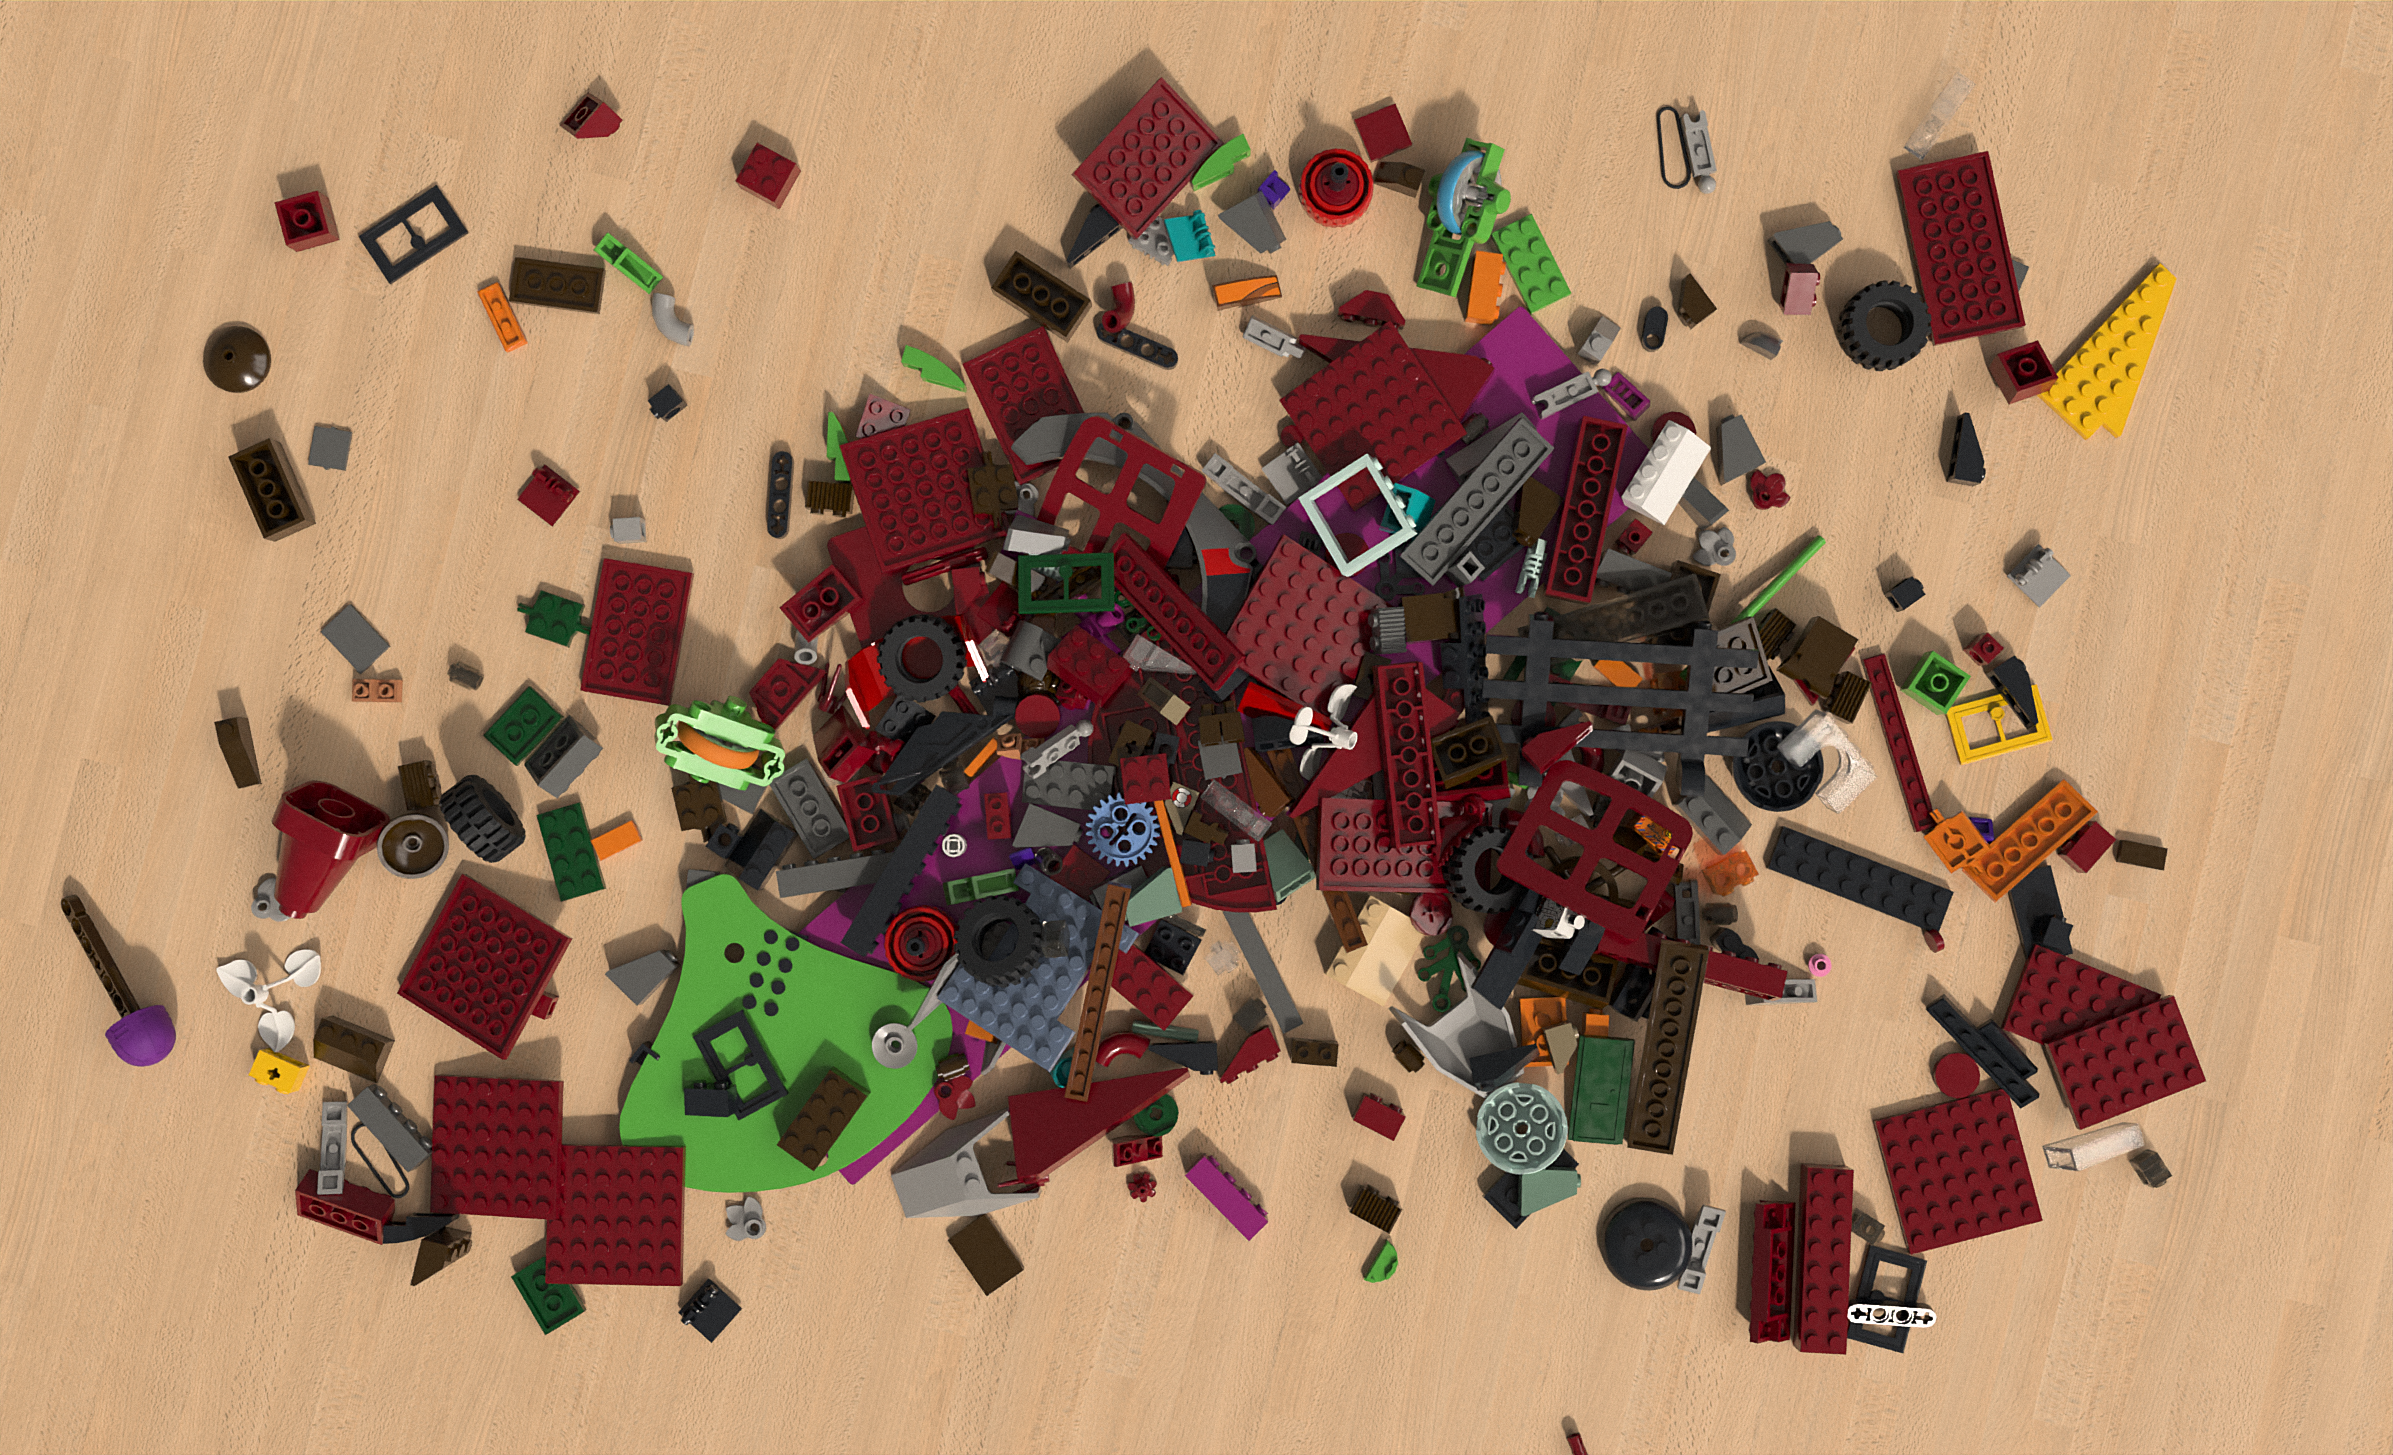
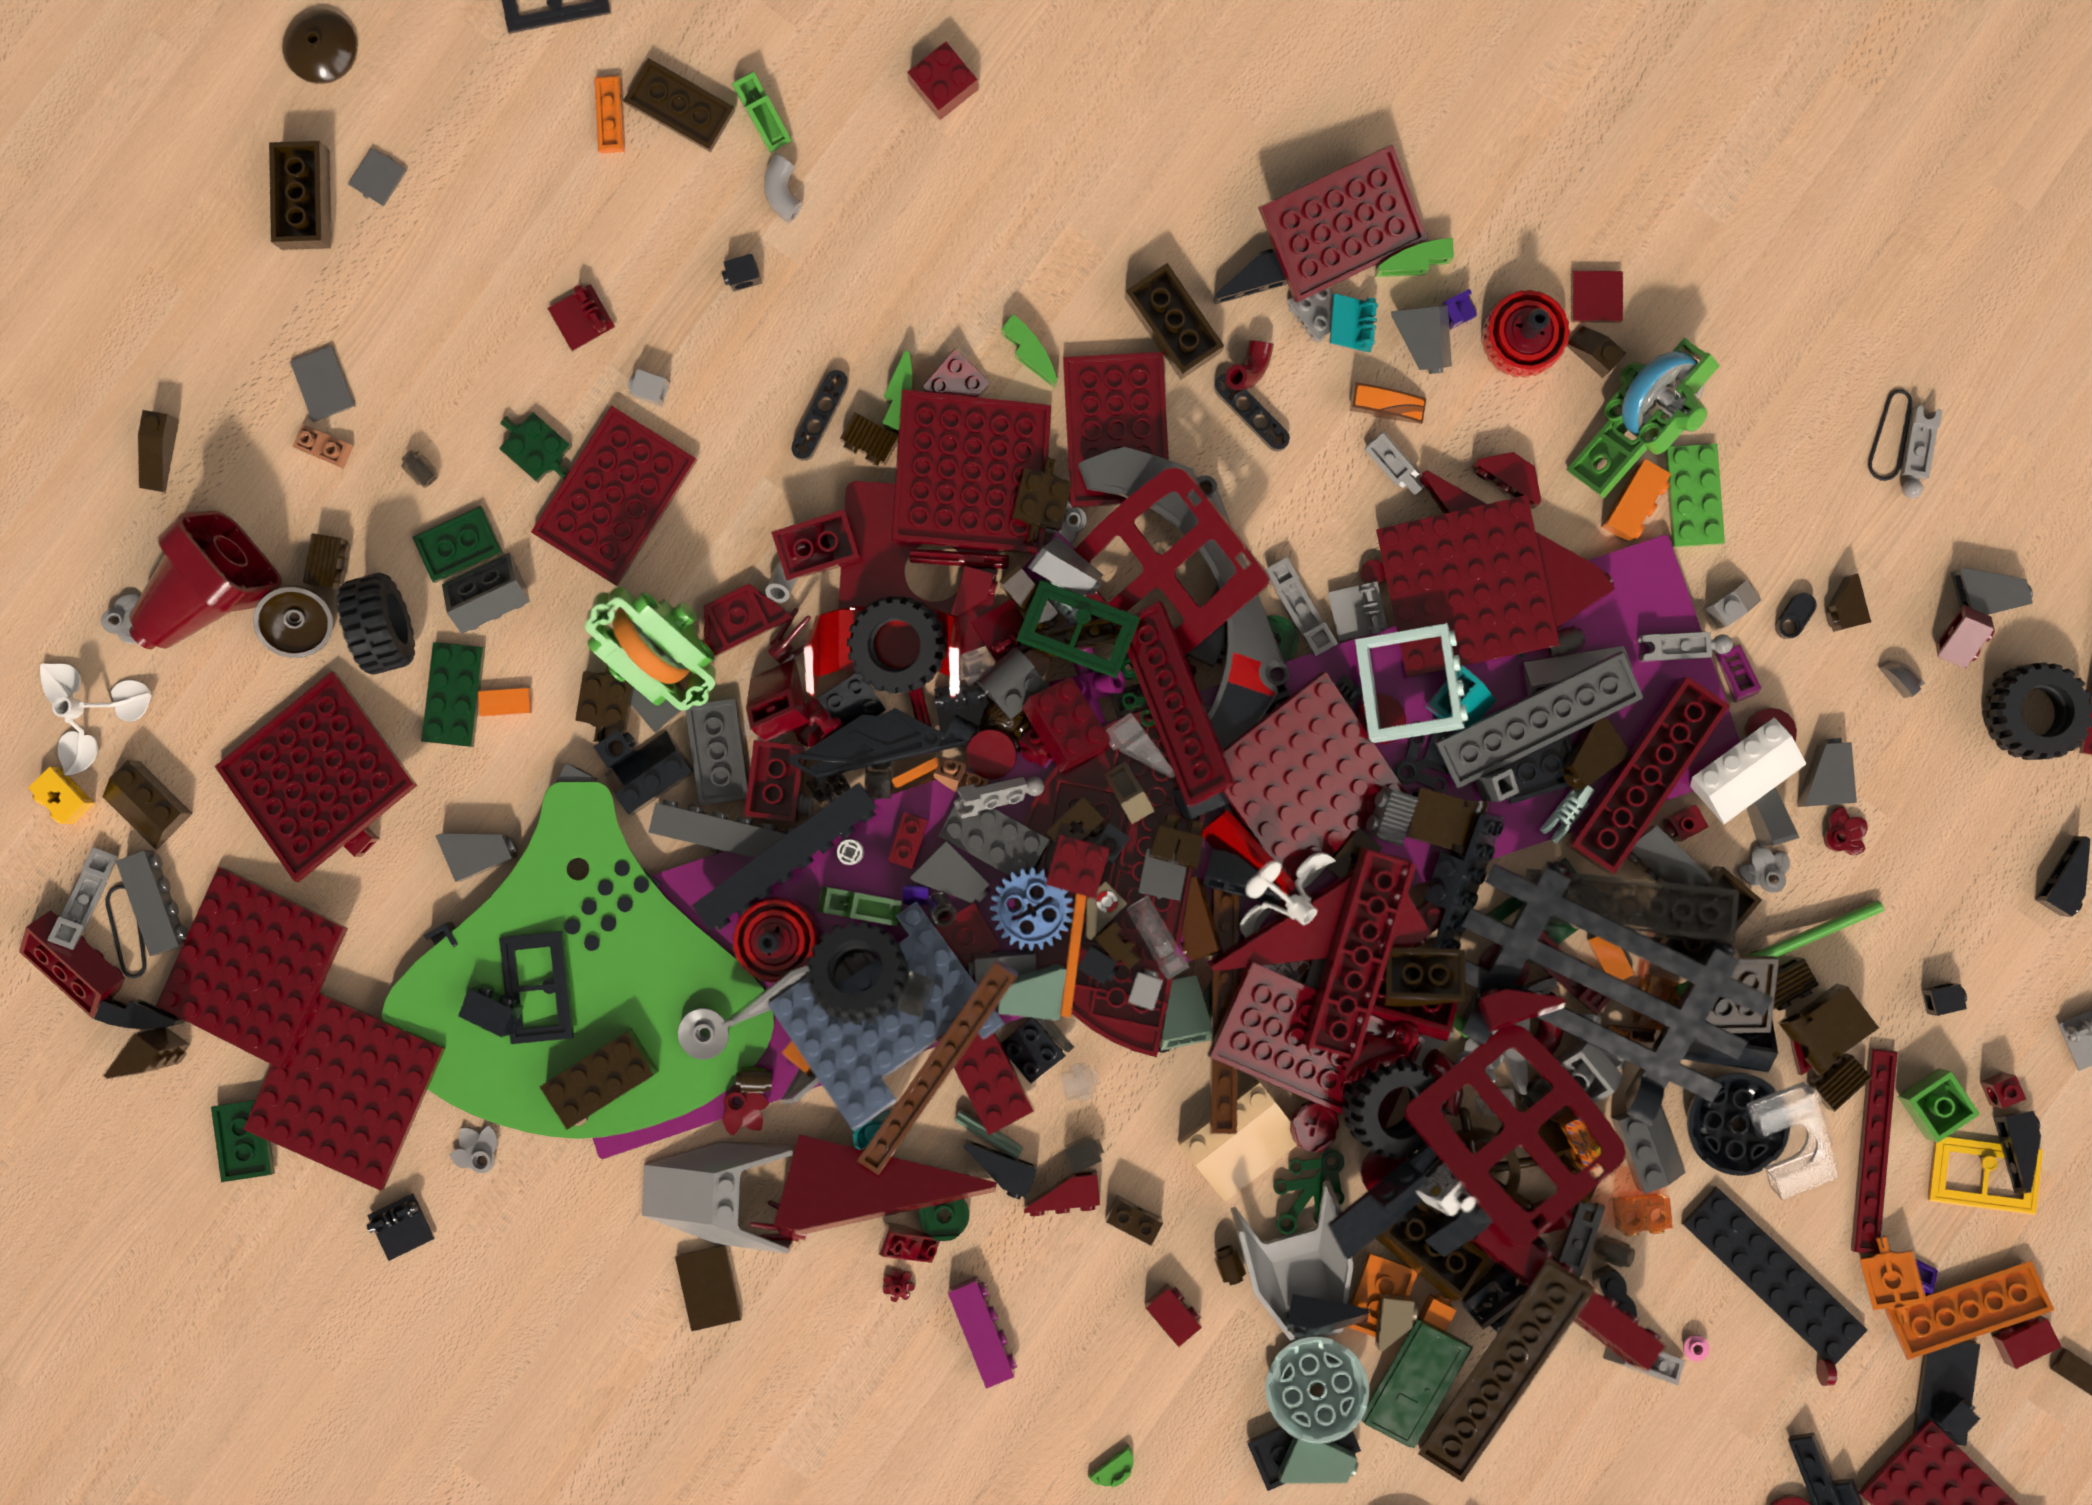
camera: 20 degrees right, 0 degrees up
dark red cylinder [1096,1031,1151,1067] -> none
dark grey tile [1223,911,1304,1034] -> none
dark brown brick [1348,1184,1402,1234] -> none

